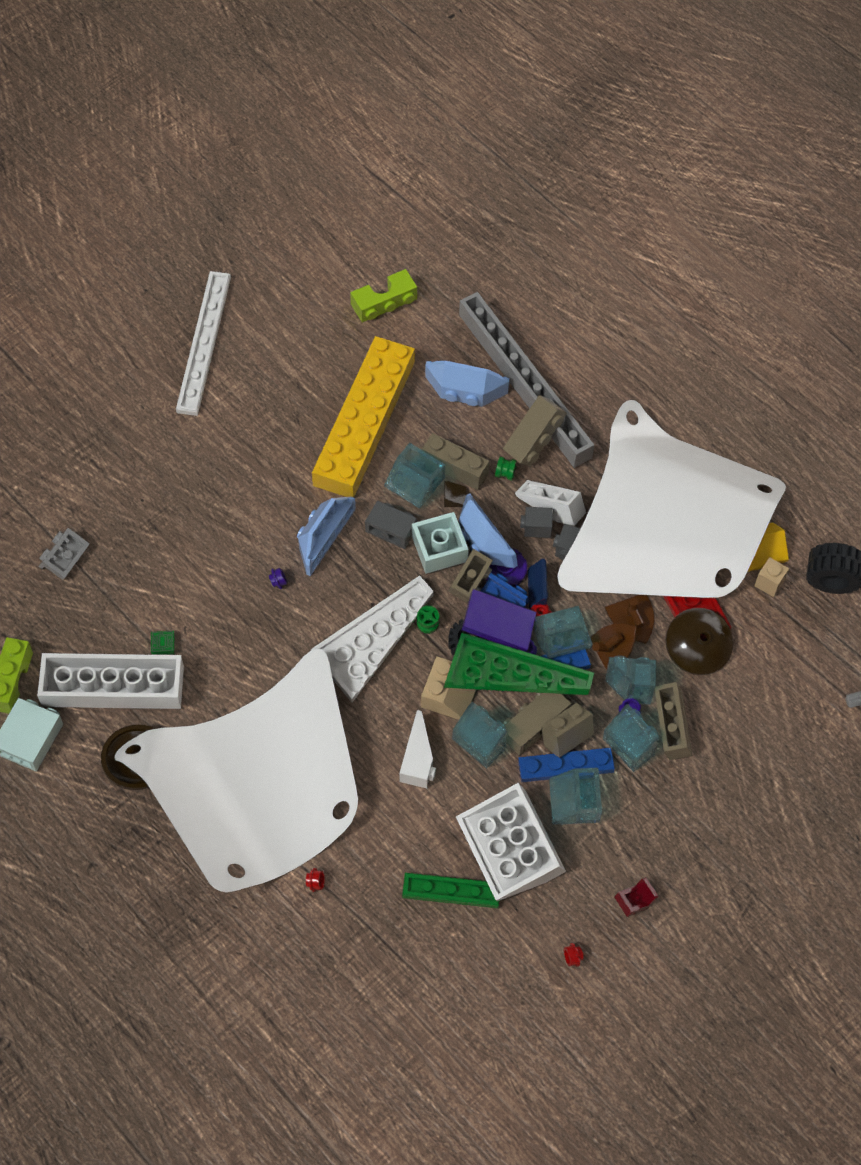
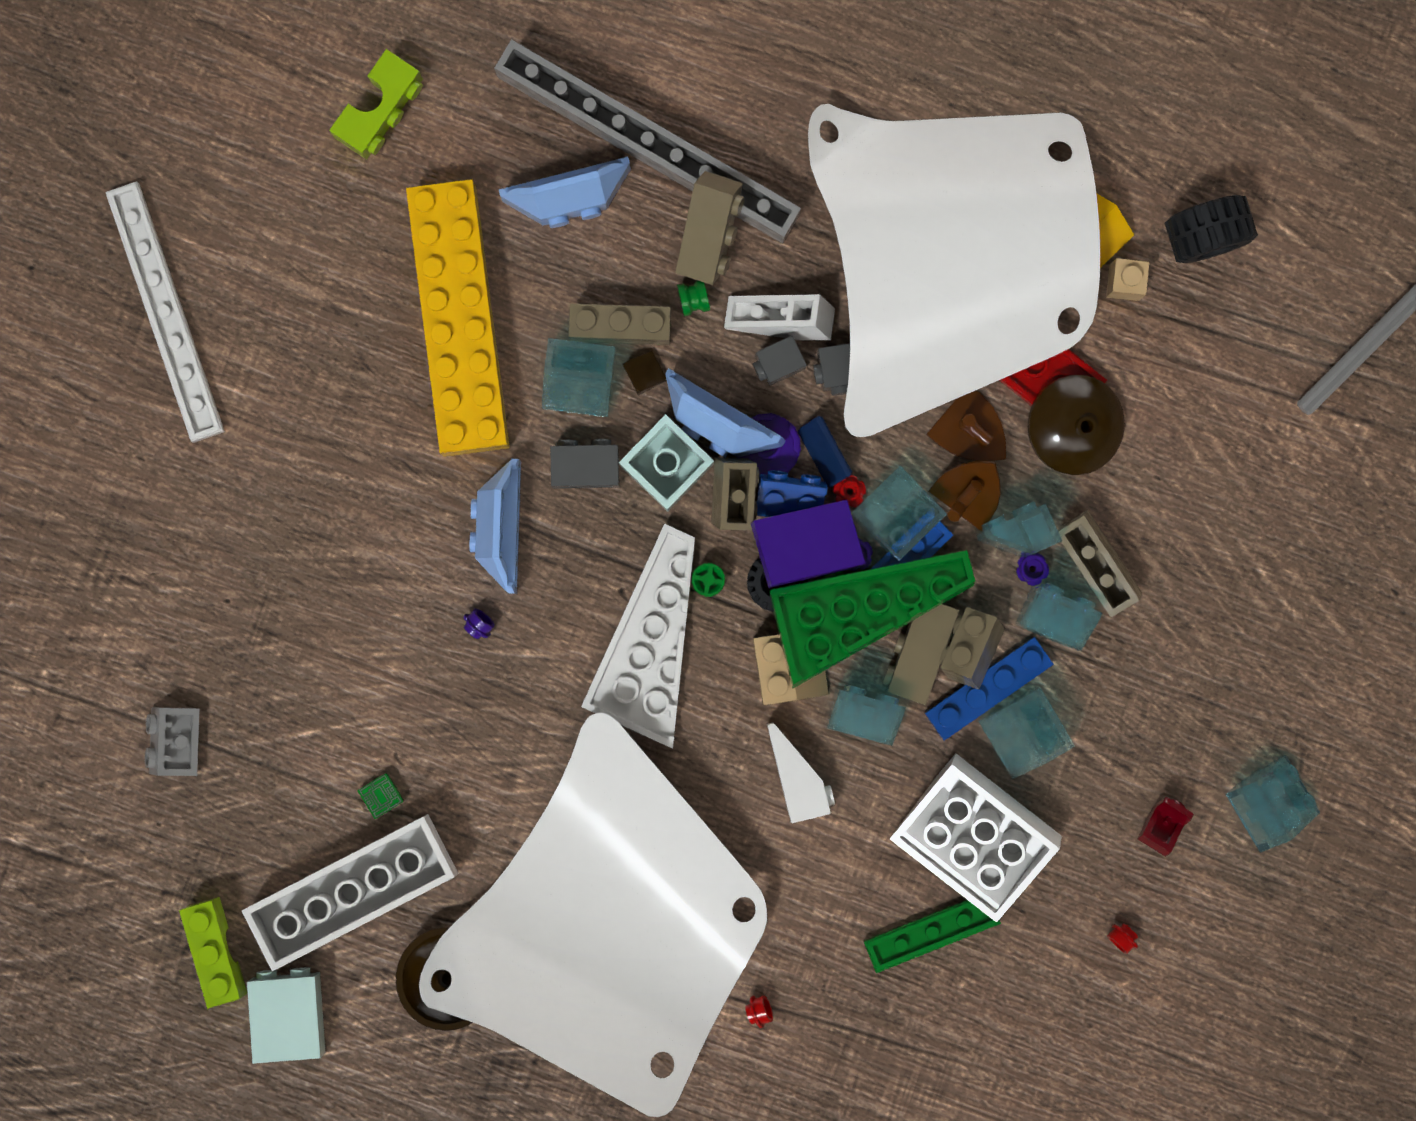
camera: 30 degrees left, 25 degrees up
none -> clear light blue slope [1225,755,1320,853]

